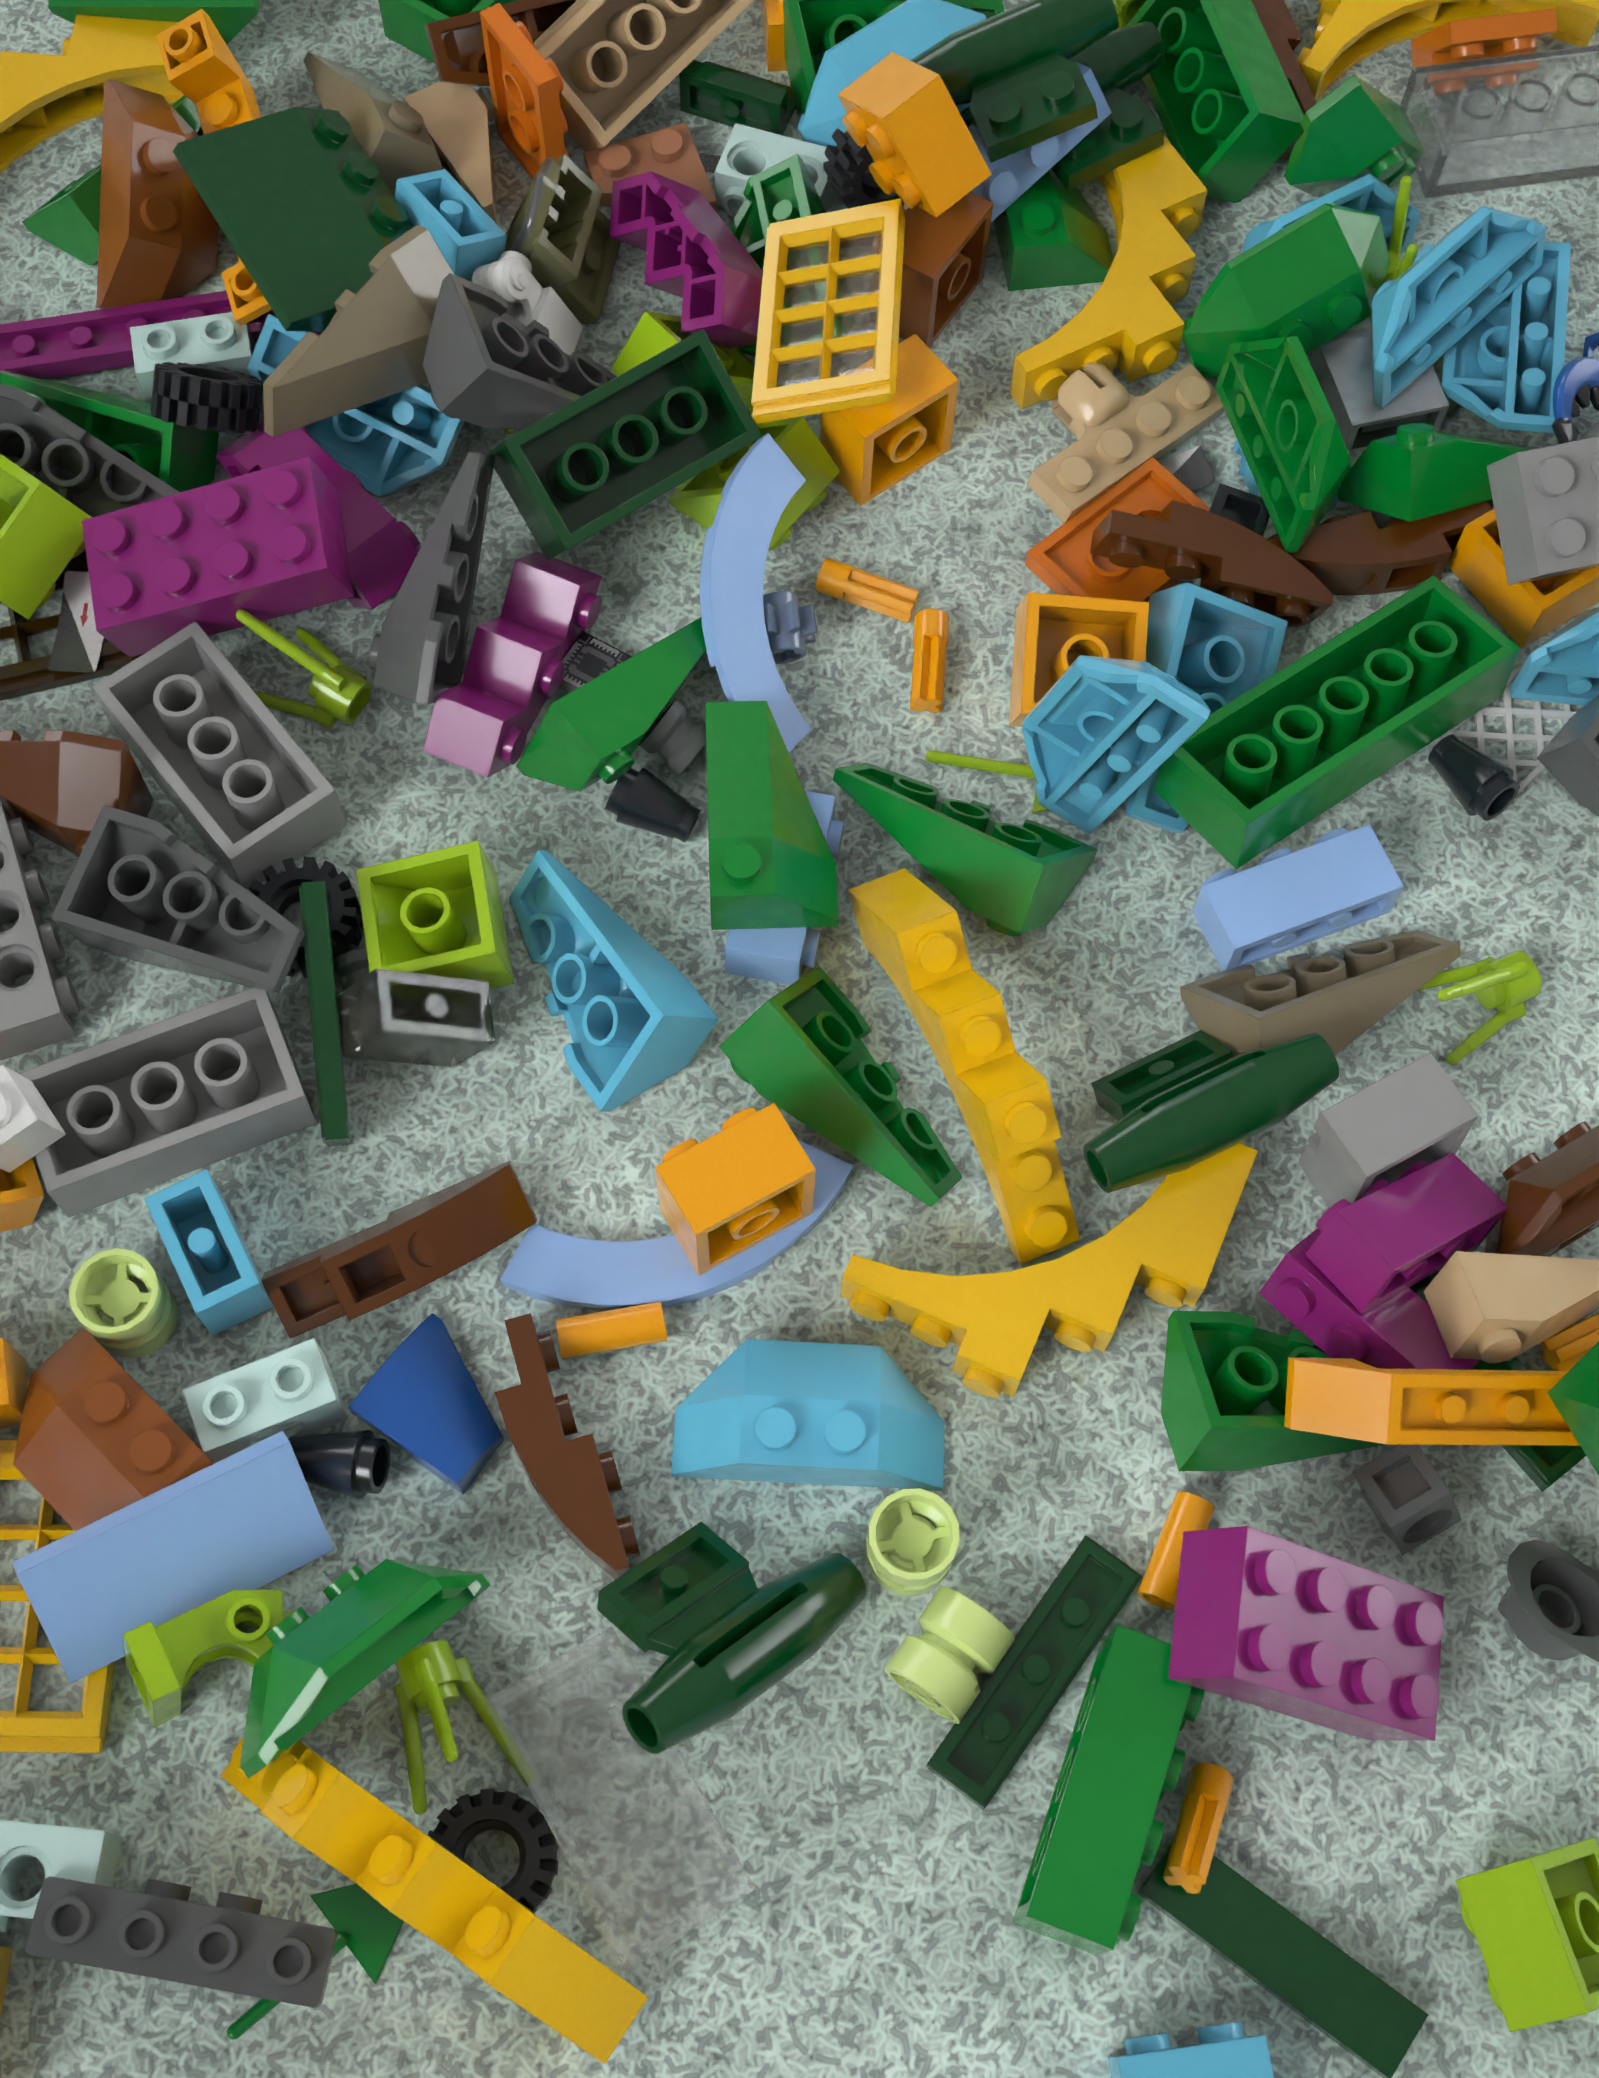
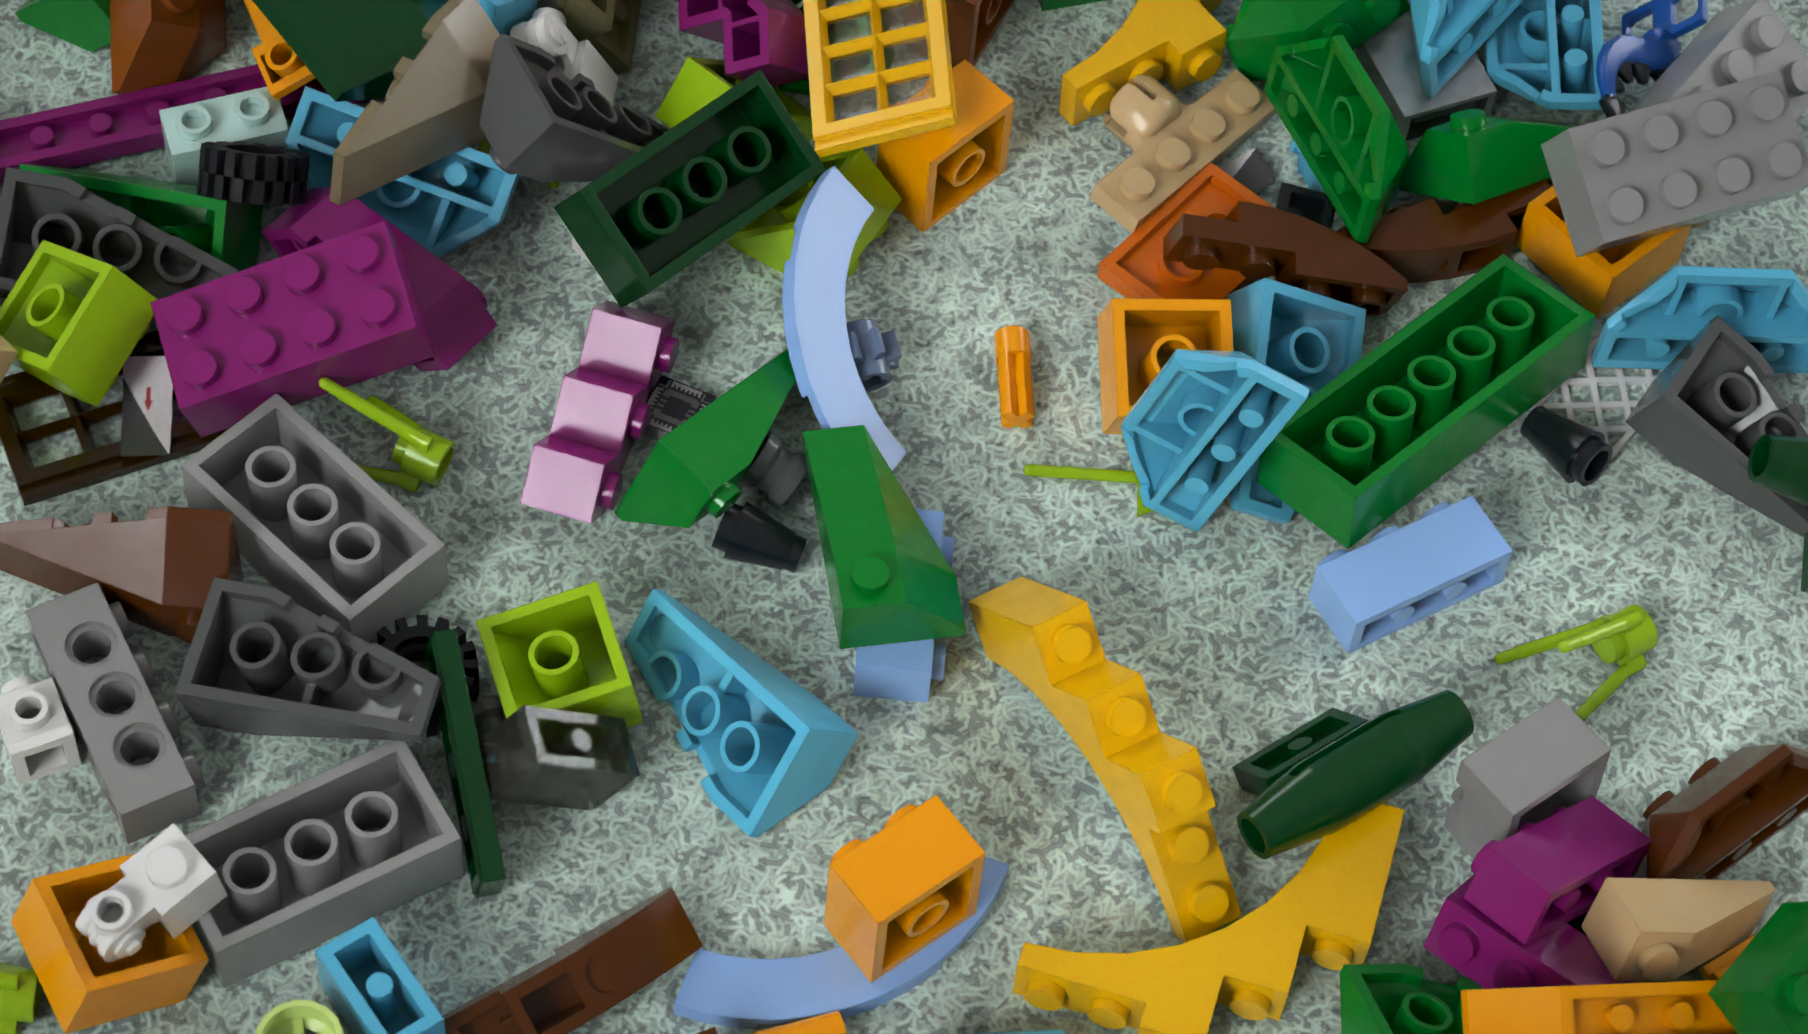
camera: 10 degrees left, 10 degrees down
dark grey wedge [369,452,495,705] -> none
green wedge [719,966,962,1207] -> none
light orange piece [815,557,920,623] -> none
green wedge [832,763,1098,936] -> none
dark tan wedge [1180,930,1461,1057] -> none

